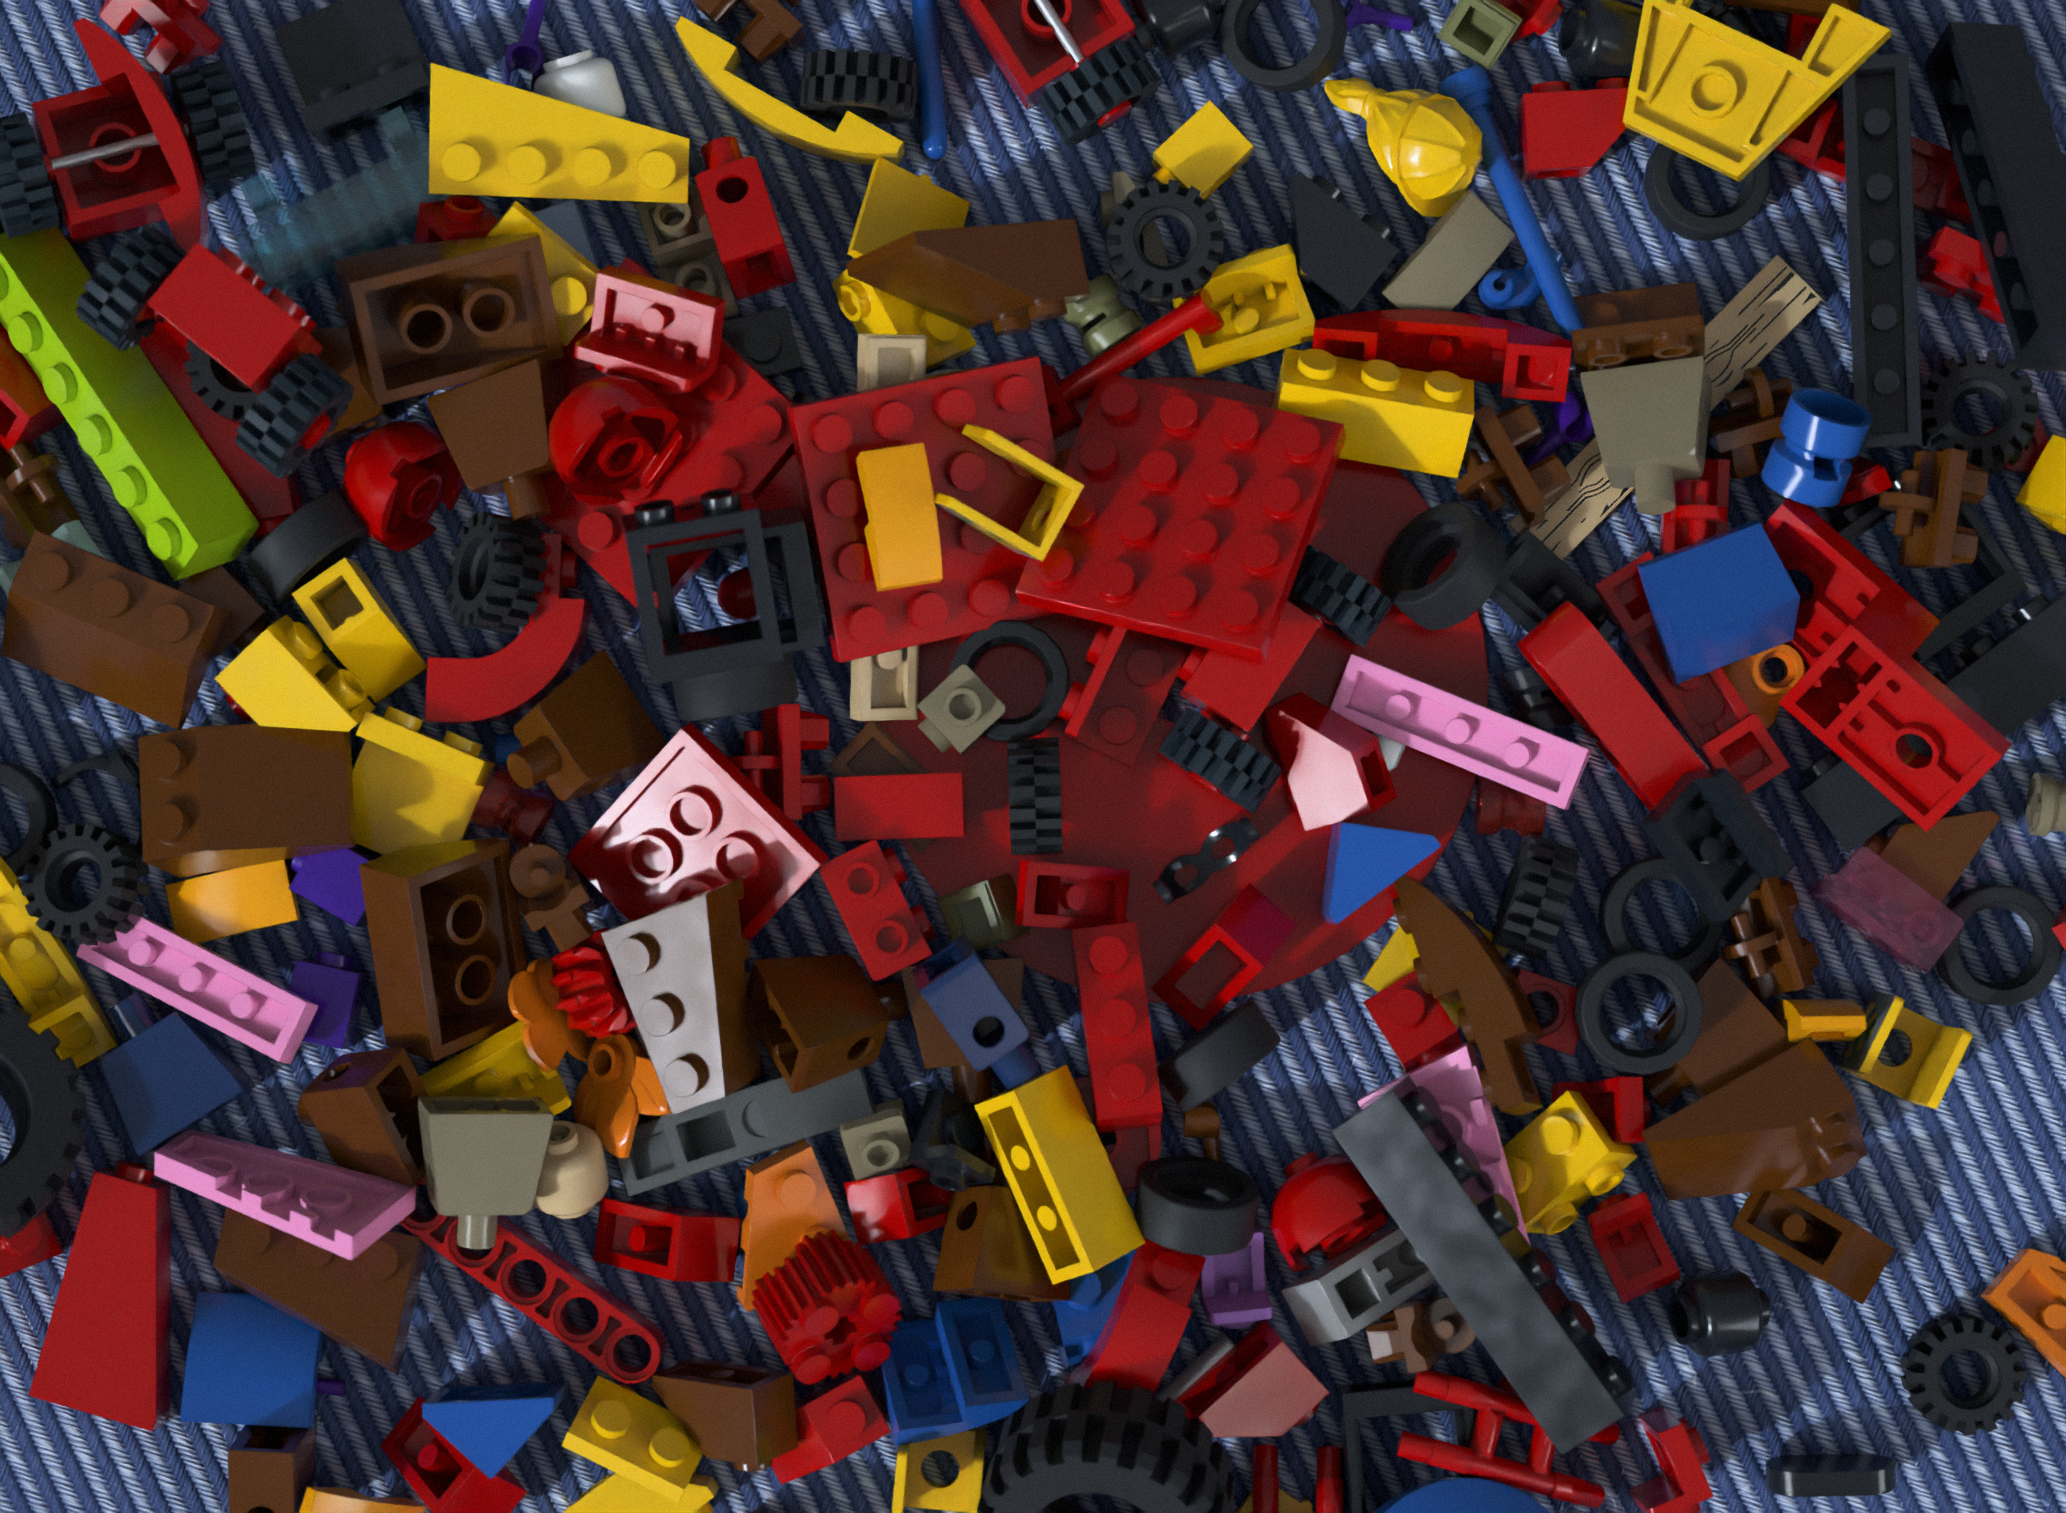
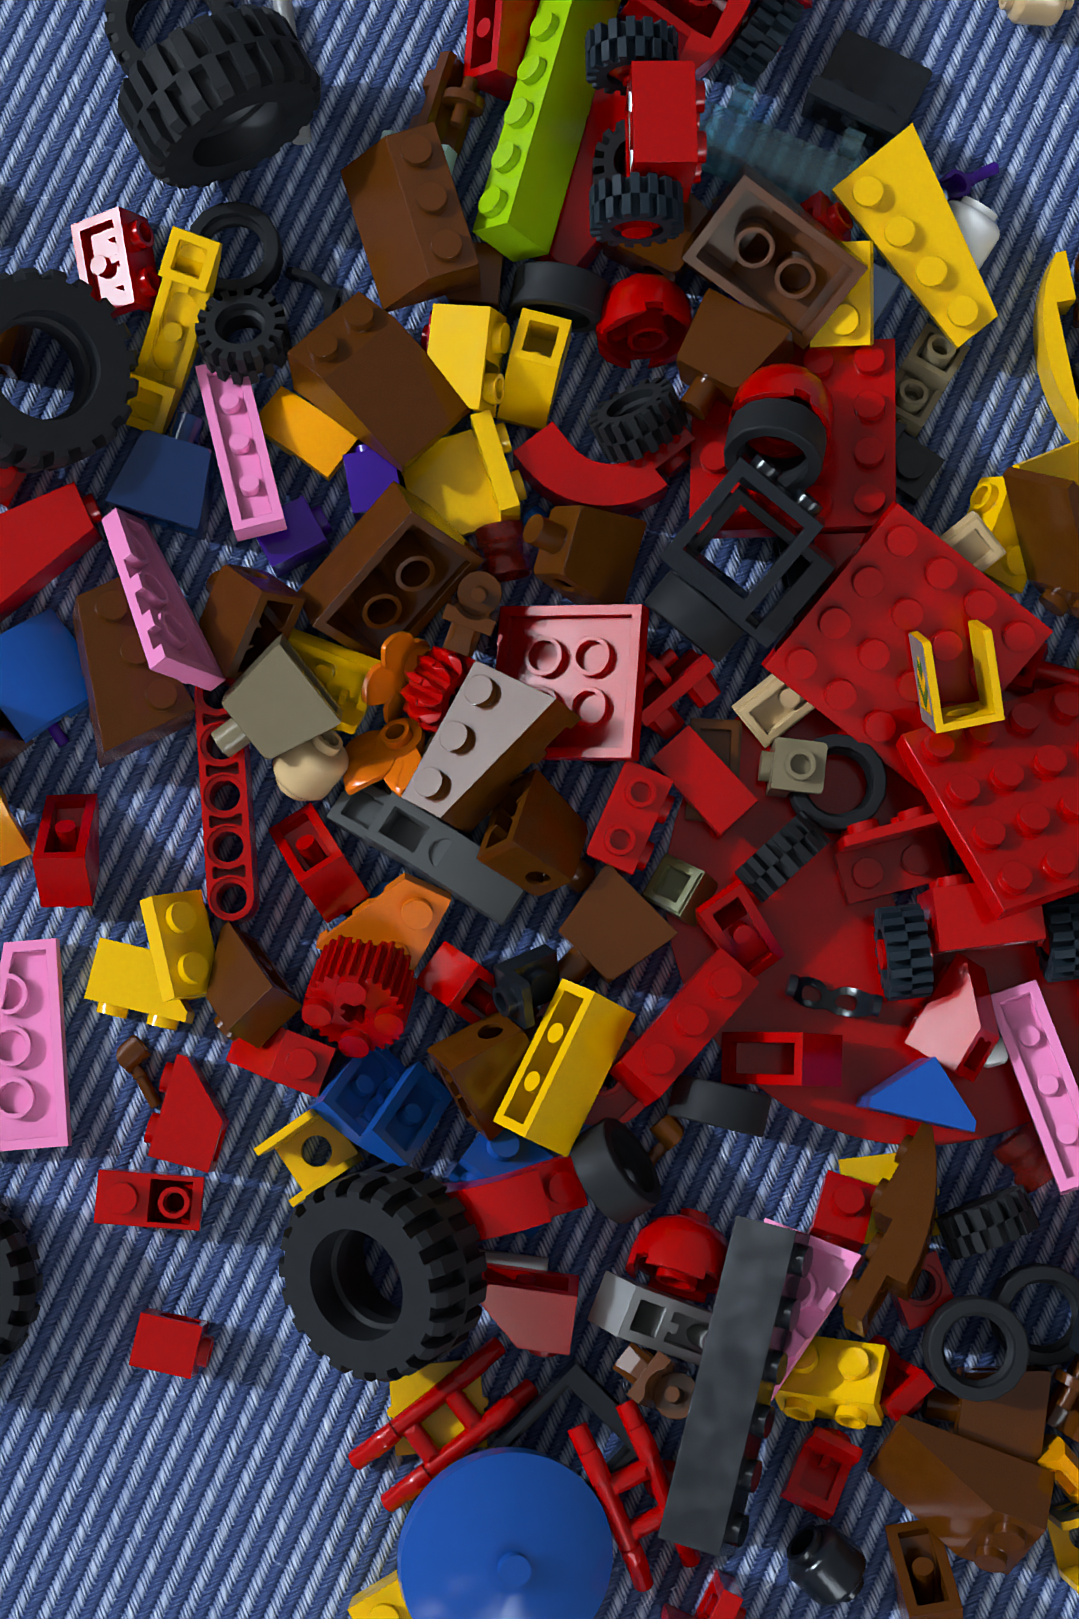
camera: 50 degrees right, 5 degrees down
blue slope [422,1380,570,1480] -> none
red bracket [574,265,726,393] -> none
red torso [695,136,798,300] -> none
red hinge [717,566,757,620] -> none
dark tan bracket [839,1098,913,1181] -> none
light orange slope [855,443,943,592] -> none
dark blue torso [911,934,1039,1090] -> none
medium lavender bracket [1198,1222,1273,1329] -> none
none -> black tyre [724,398,827,495]

